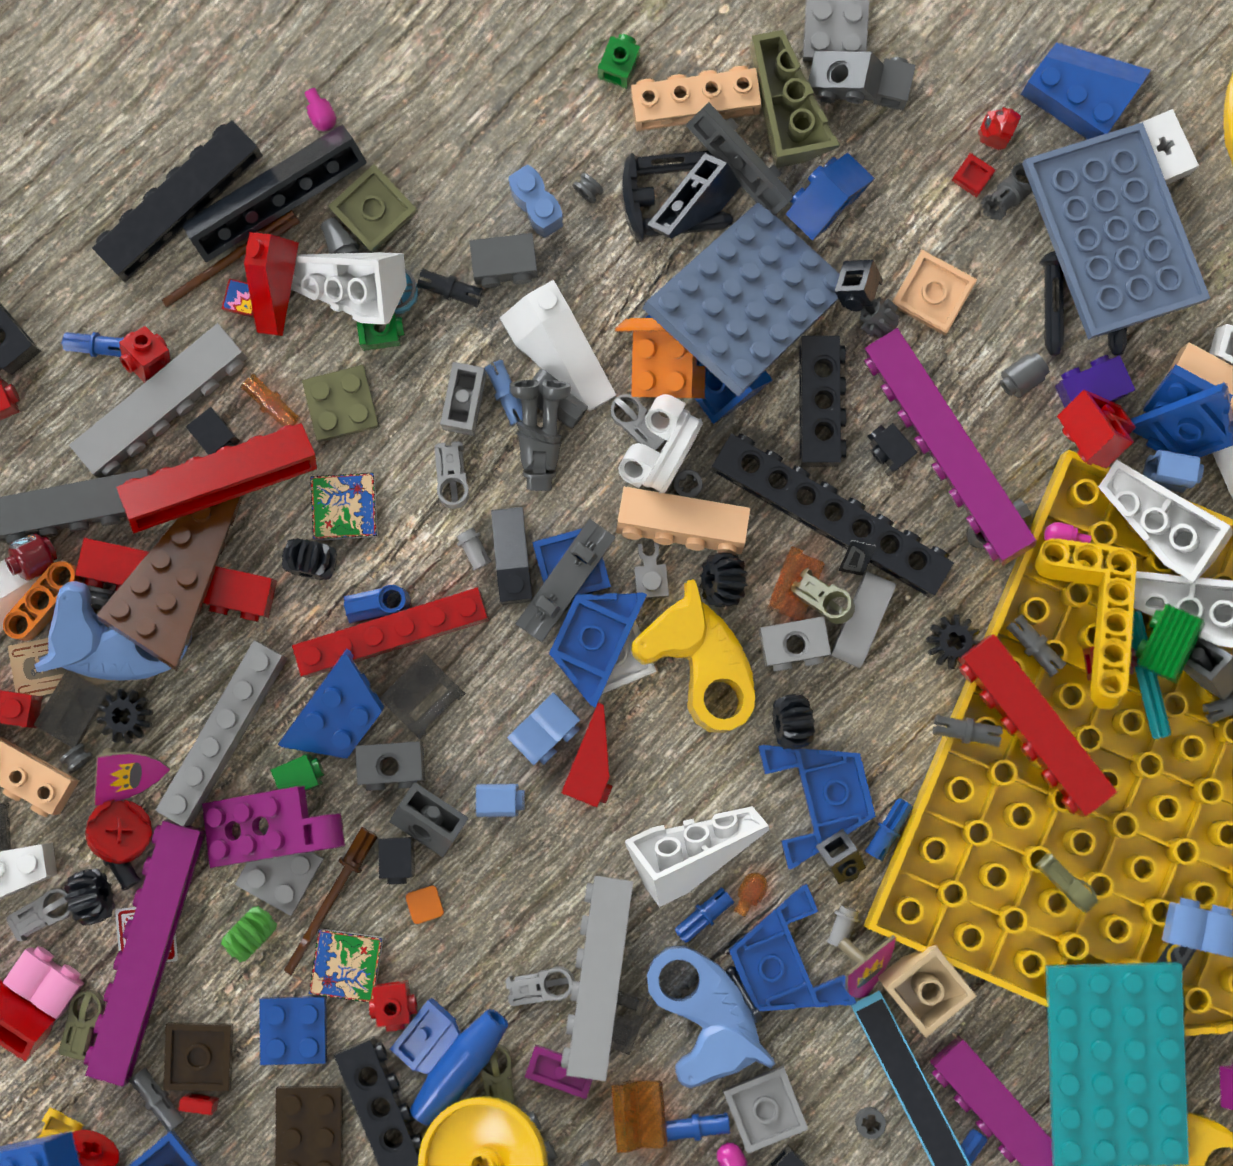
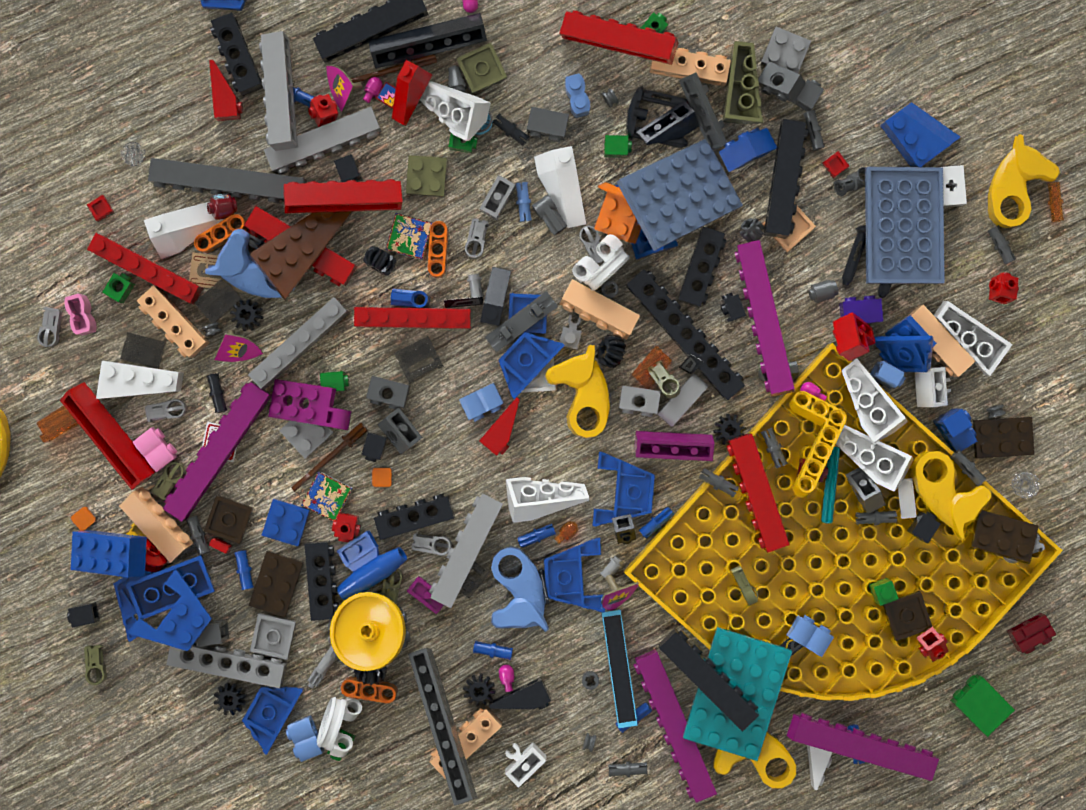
camera: 15 degrees right, 5 degrees up
black gear [64,868,115,926] -> none
red tile [85,800,152,864] -> none
bright green gear [221,906,277,962] -> none
clear orange pin [240,373,301,427] -> none
blue wing [278,649,384,759] -> none
medium blue brick [476,784,525,817] -> none
dark grey piece [510,380,571,491] -> none
clear orange panel [611,1080,668,1153] -> none
light grey plate [723,1066,809,1154] -> none
black gear [772,694,815,750] -> none
black brick [835,260,883,312] -> none
tan slope [878,945,977,1038] -> none
red rock [978,107,1021,150] -> none
green brick [1135,604,1205,684] -> none
none -> light nougat brick [119,486,194,563]
none -> blue pin [234,550,254,590]
none -> light grey brick [259,31,298,151]
none -> dark pink shield [326,66,363,112]
none -> dark pink cylinder [363,77,383,103]
none -> black brick [374,493,455,540]
none -> orange beam [428,221,448,278]
none -> black sticker [444,297,484,308]
none -> red brick [559,10,679,65]
none -> green brick [604,135,632,158]
none -> magenta brick [634,431,715,461]
none -> black brick [658,628,759,732]
none -> black brick [763,119,808,239]
none -> dark grey pin [803,110,825,151]

